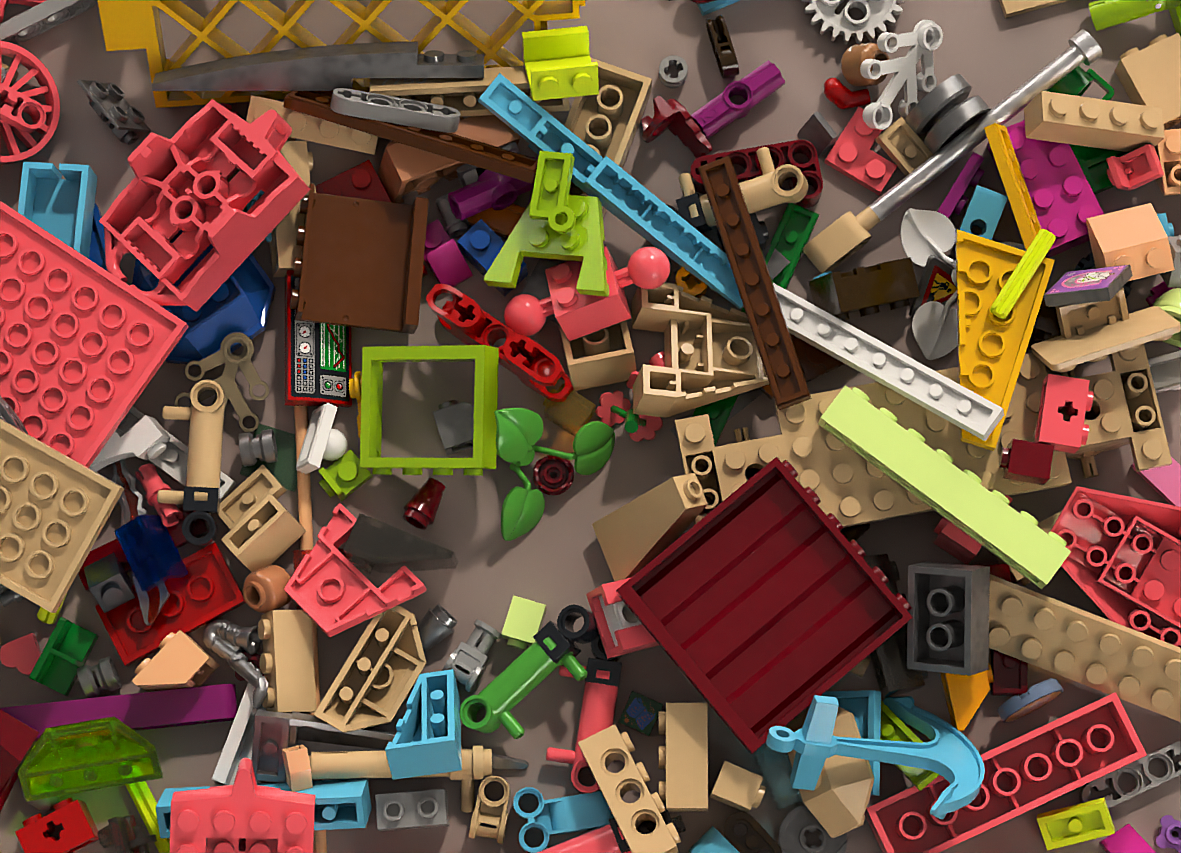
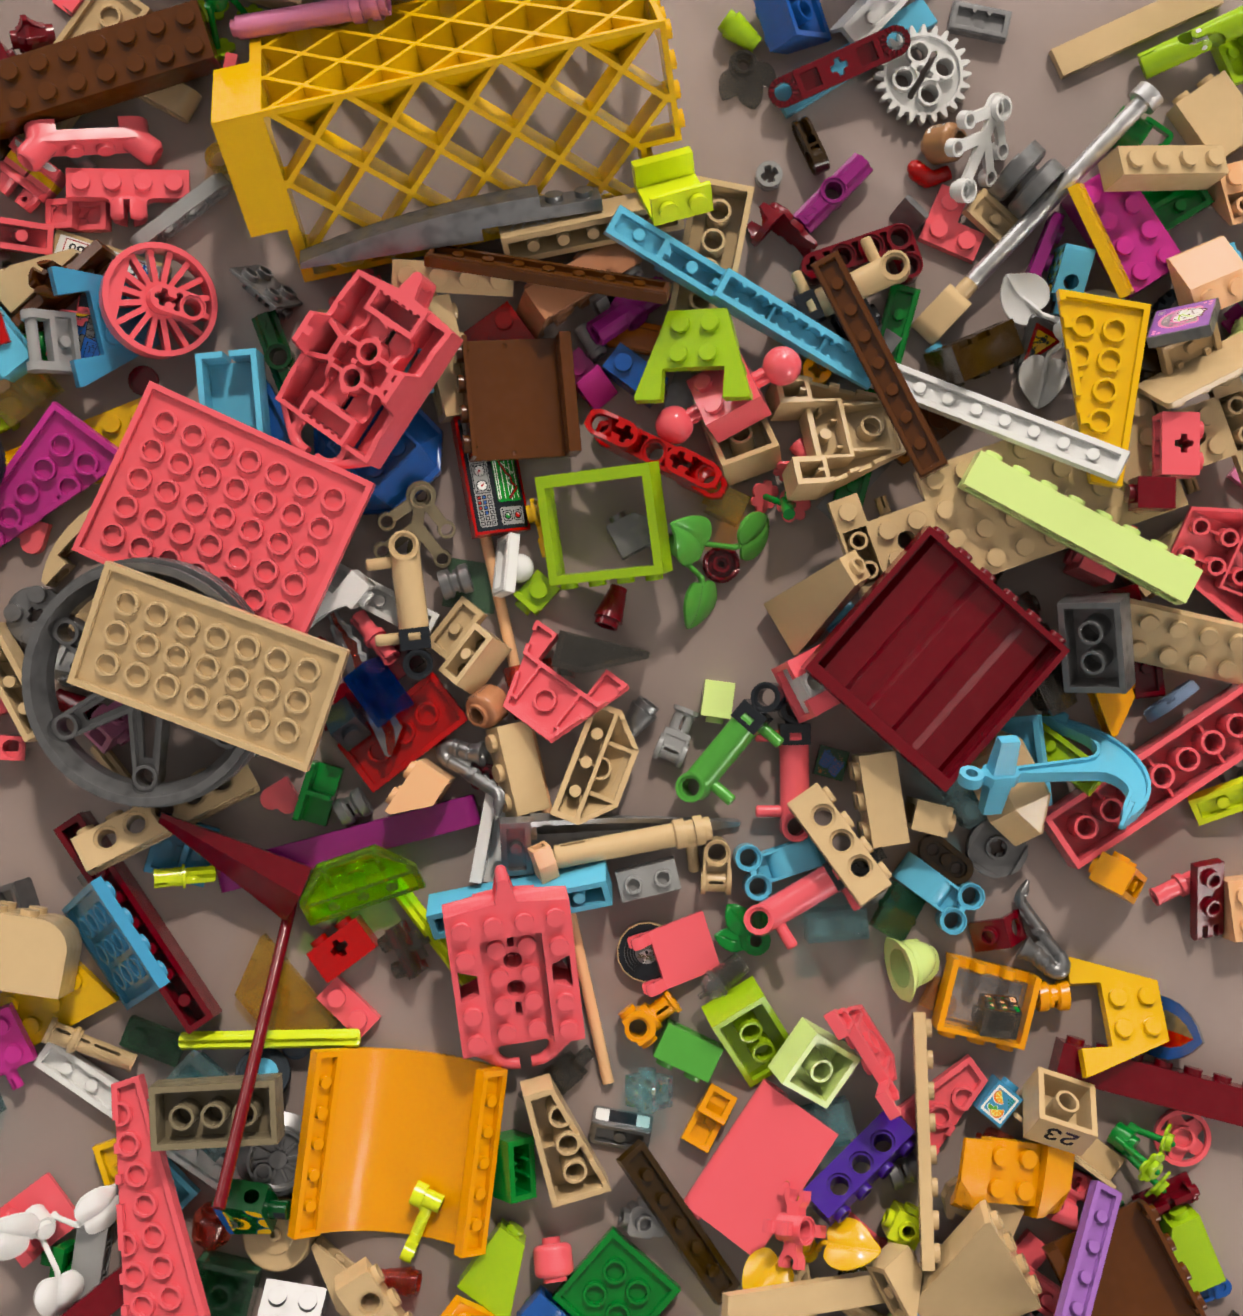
camera: 15 degrees left, 10 degrees up
light grey beam [330,88,461,133] -> none
medium azure wedge [385,669,462,780] -> none
lime hinge [529,151,576,233] -> none
neon yellow axle [990,229,1056,319] -> none
coral bracket [1106,144,1164,191] -> none
none -> dark green piece [251,310,296,392]

